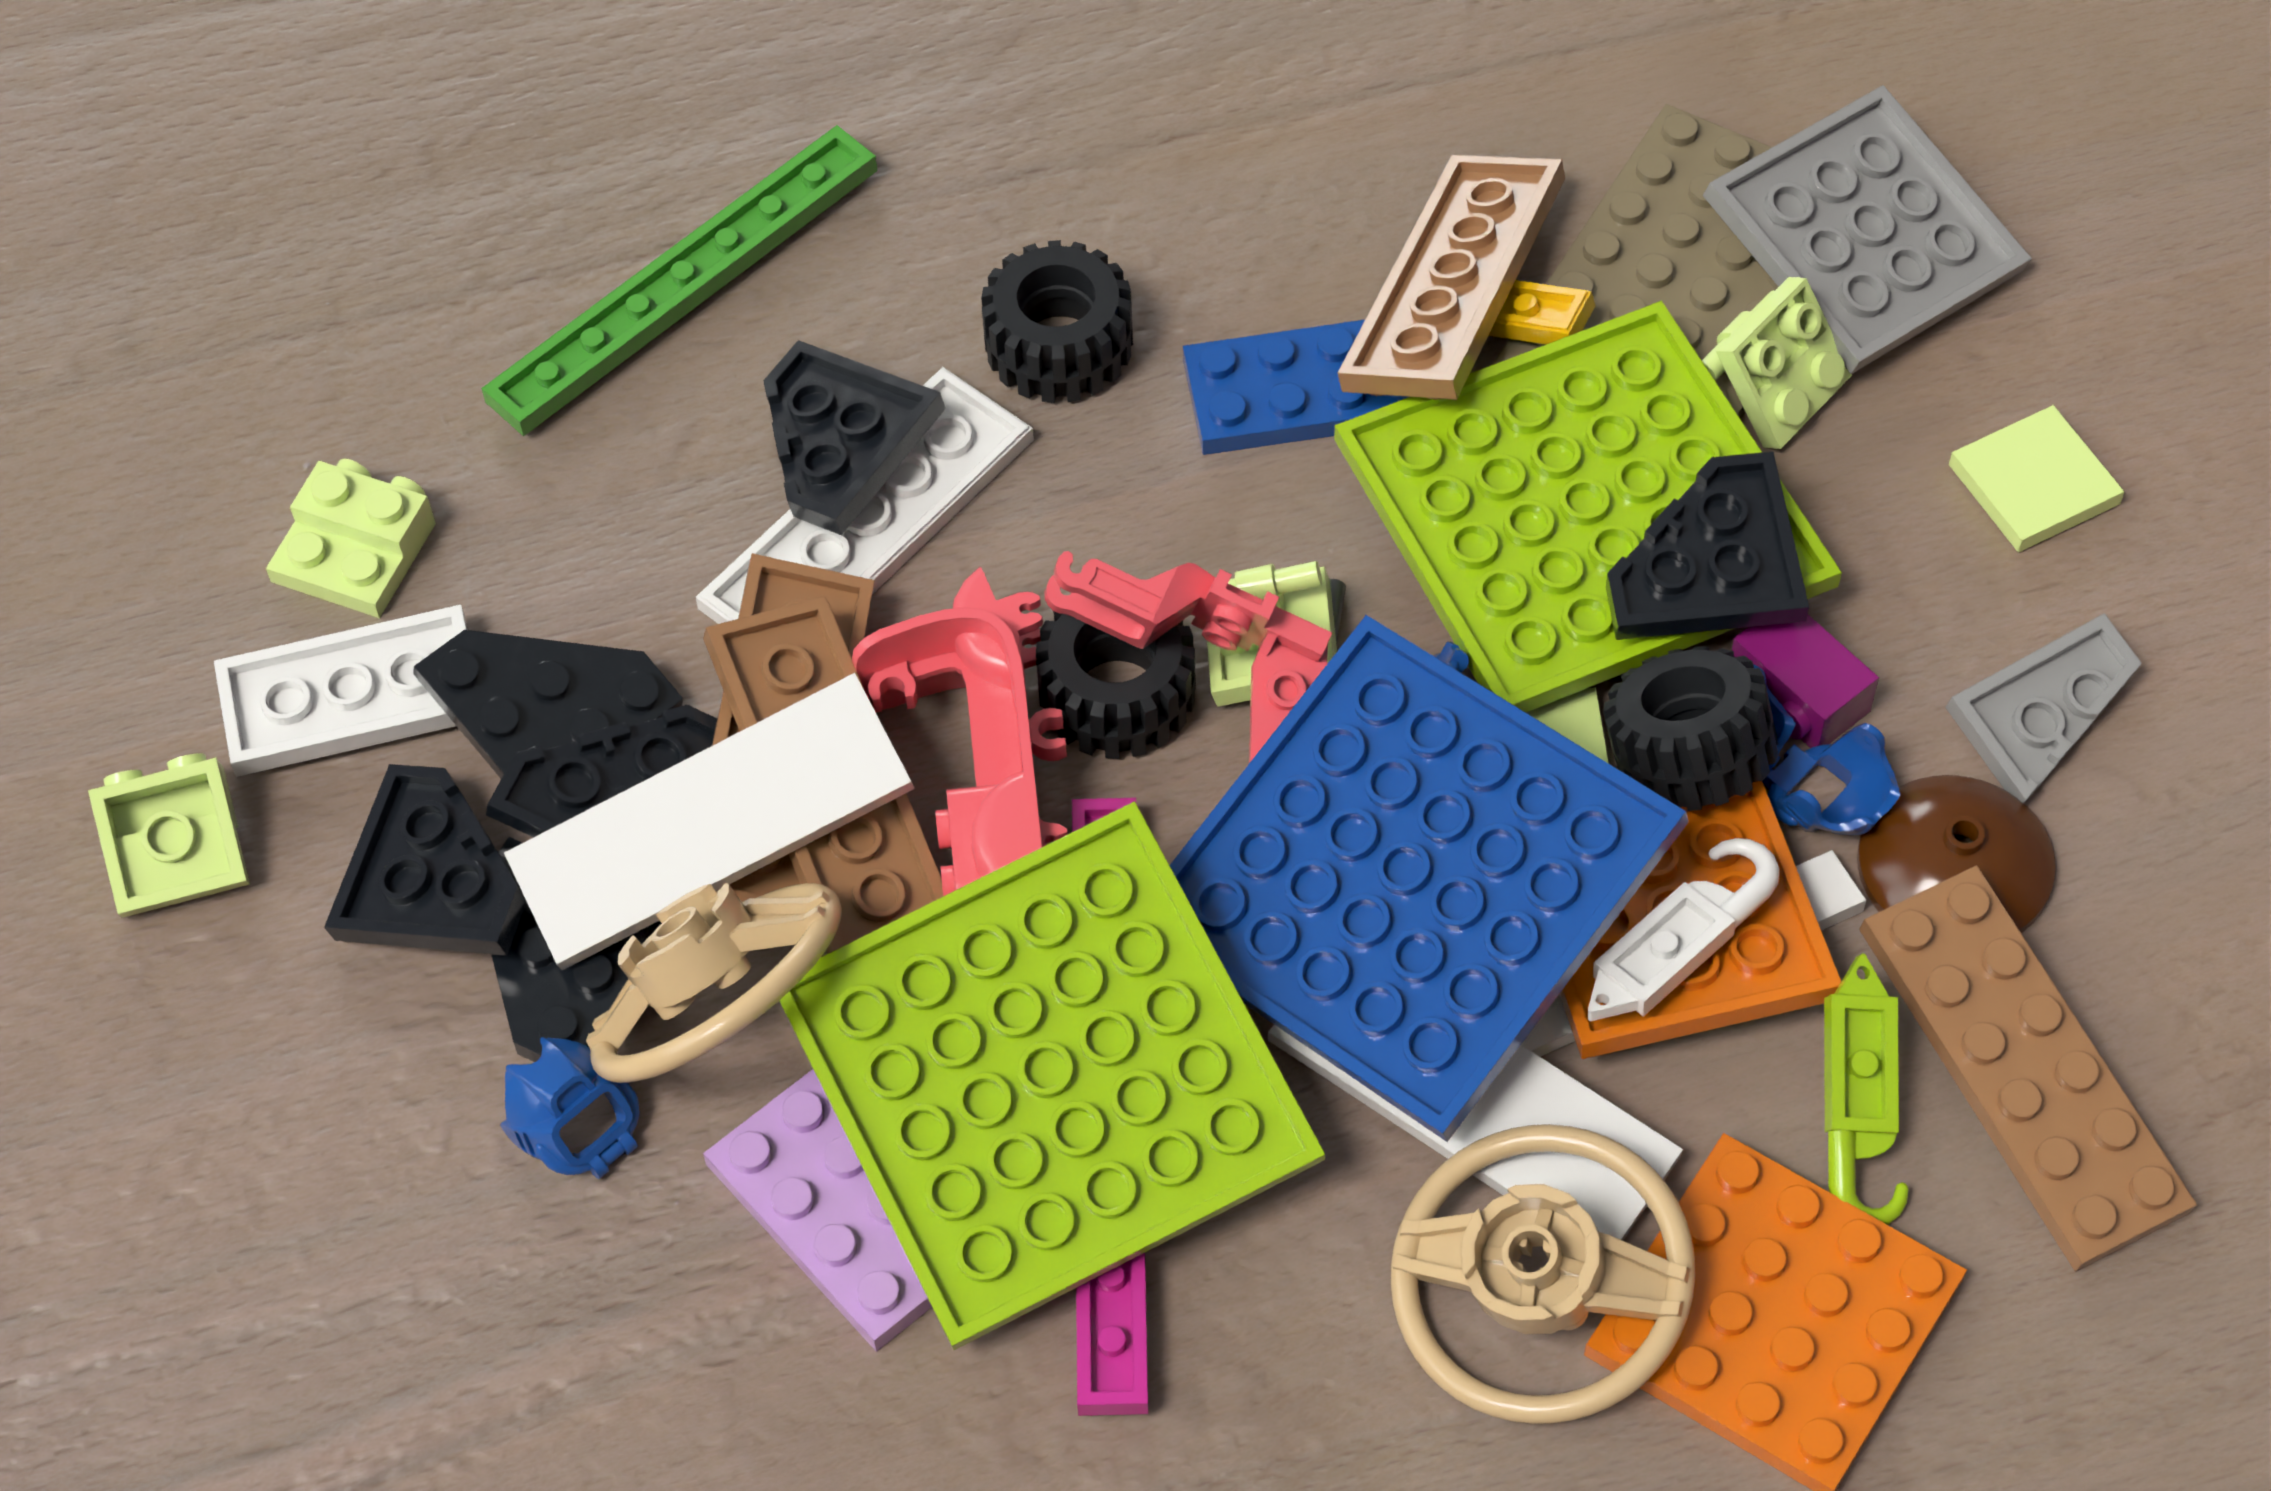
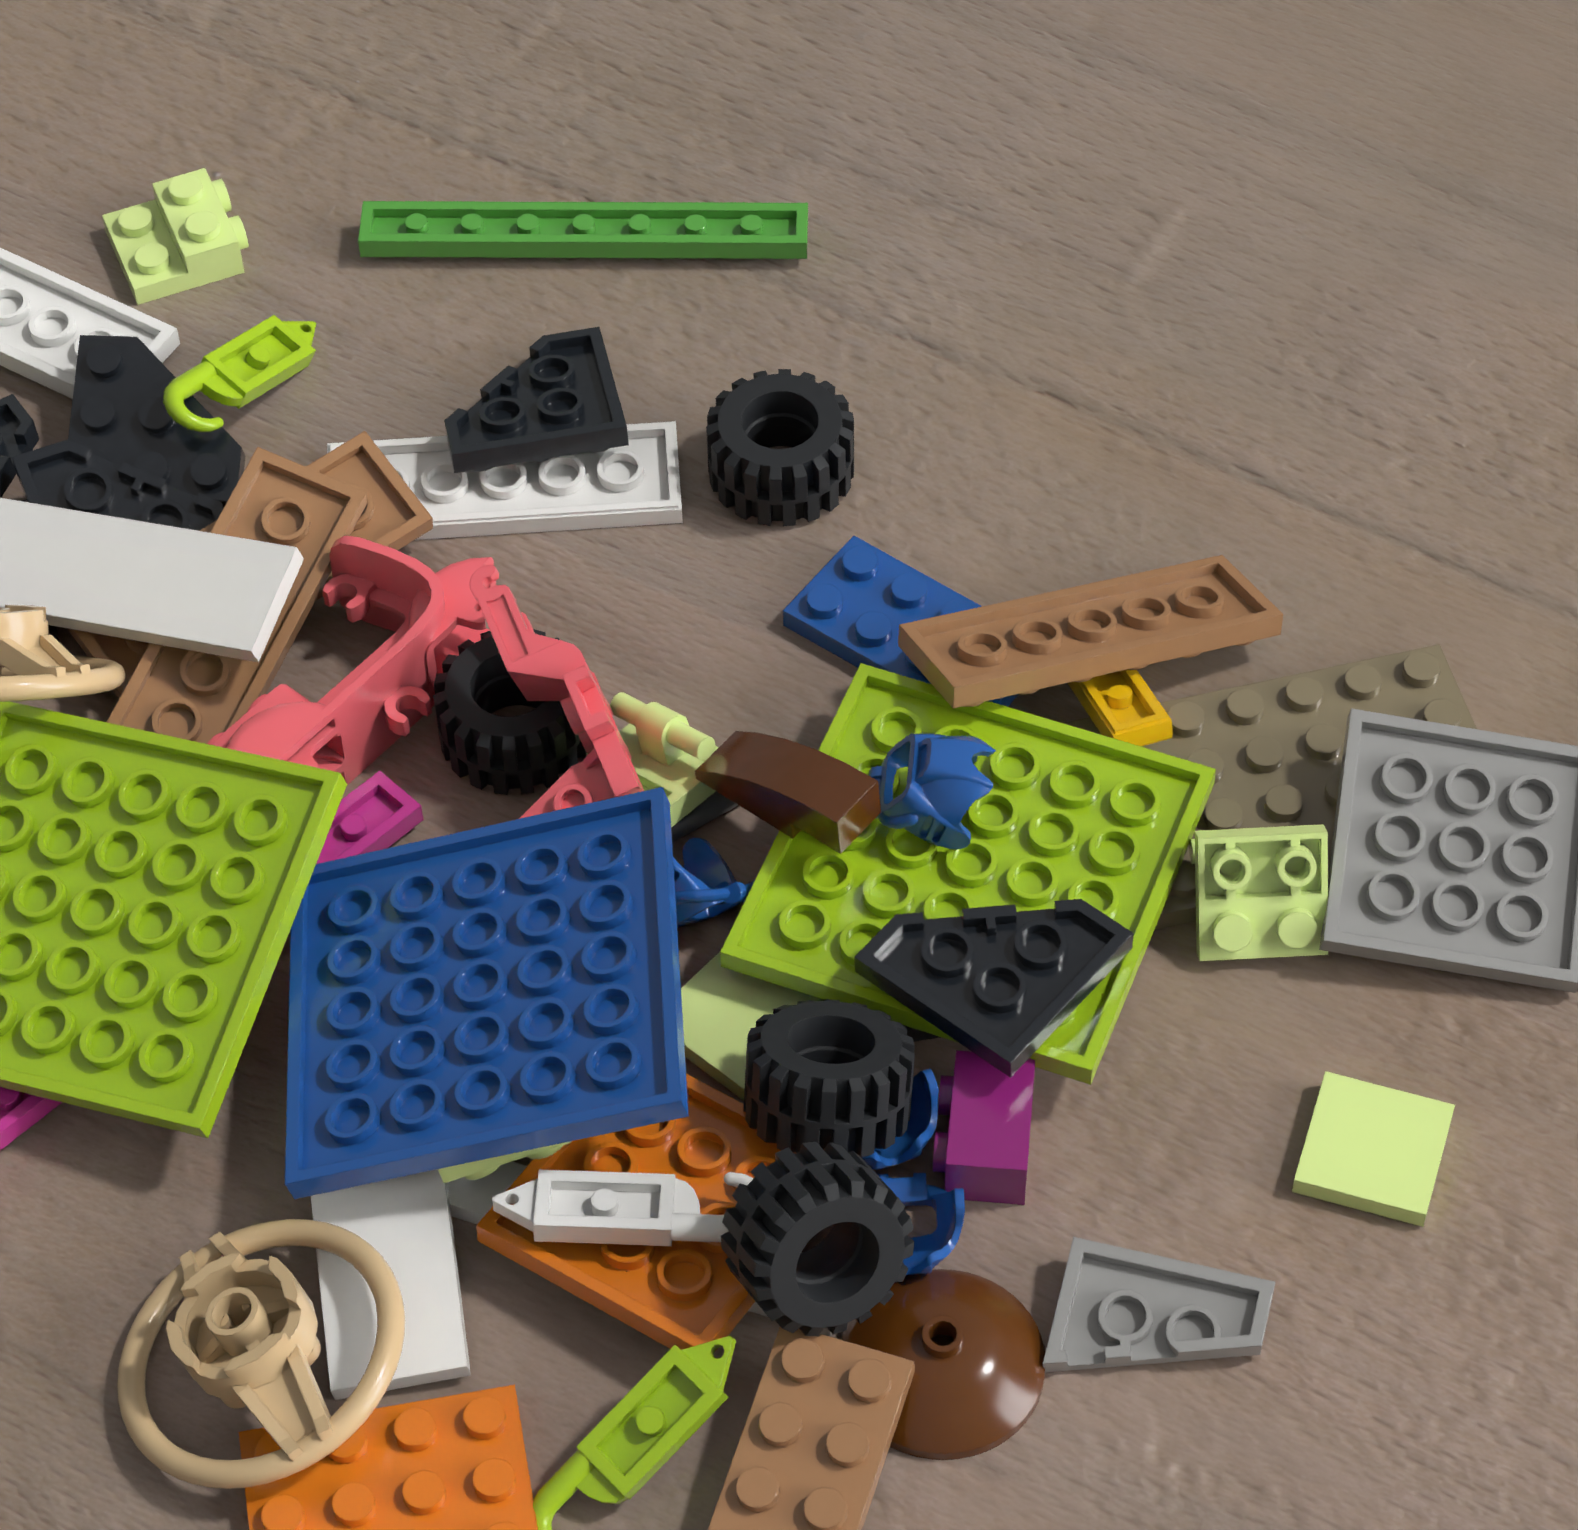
camera: 45 degrees right, 5 degrees down
none -> lime plate [163,315,316,432]
none -> reddish brown slope [695,731,881,854]
none -> black tyre [721,1142,914,1337]
none -> blue helmet [868,734,996,850]

